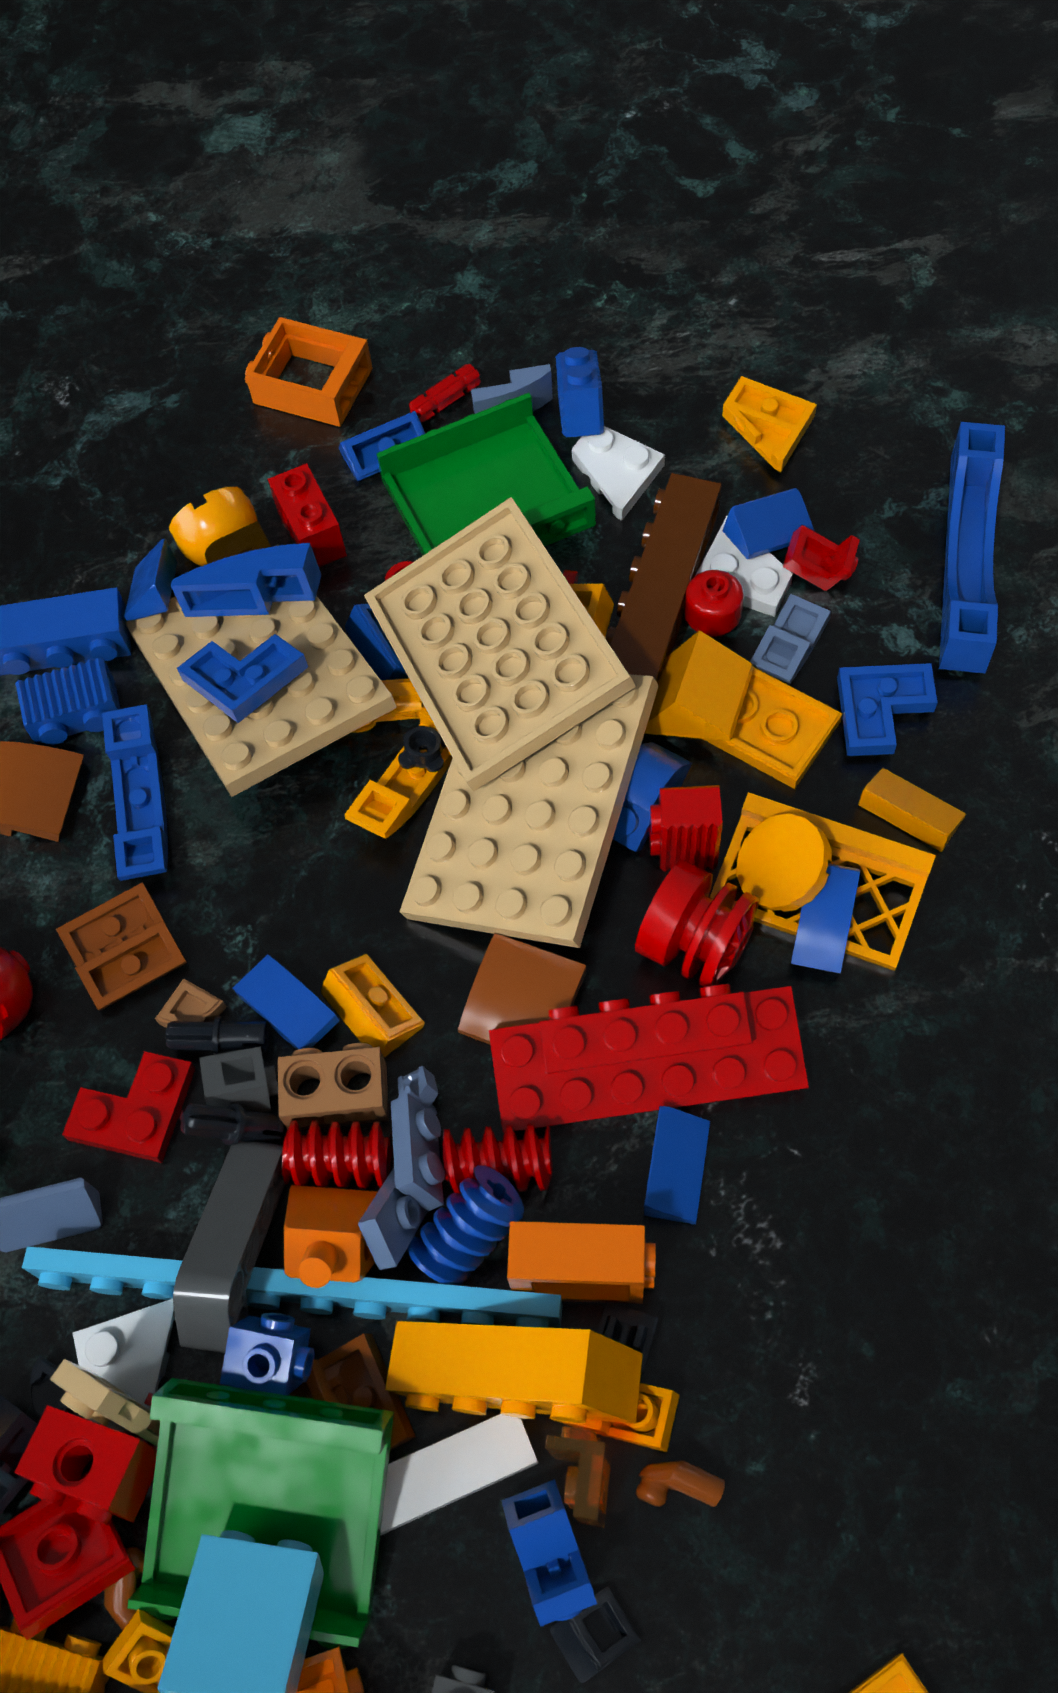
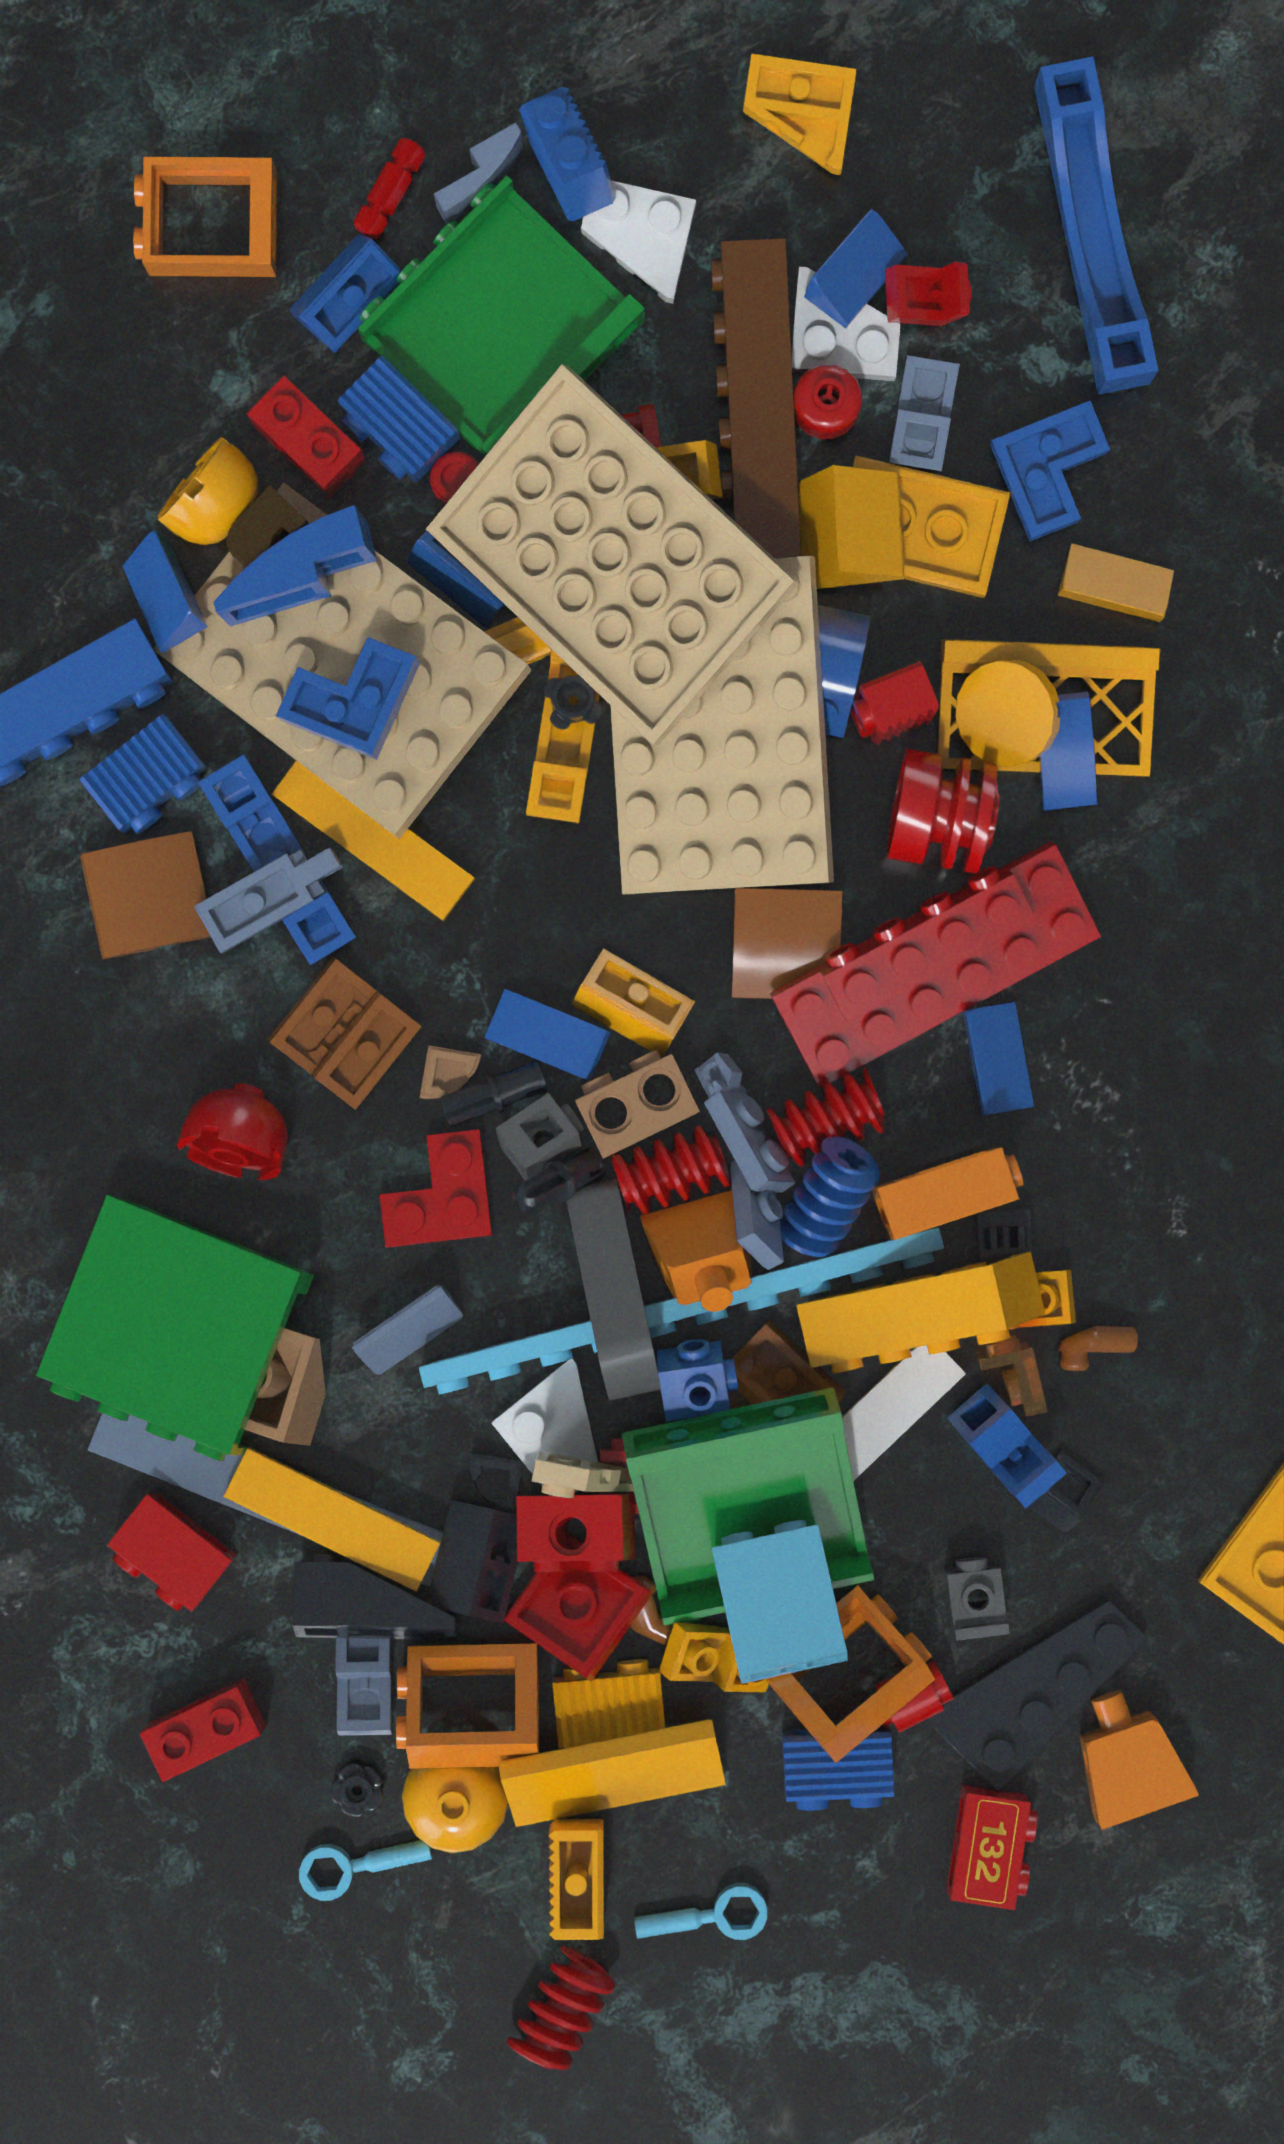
camera: 25 degrees left, 25 degrees up
none -> sand blue hinge [194,848,343,954]
none -> light orange tile [272,761,475,922]
none -> blue brick [337,356,460,483]

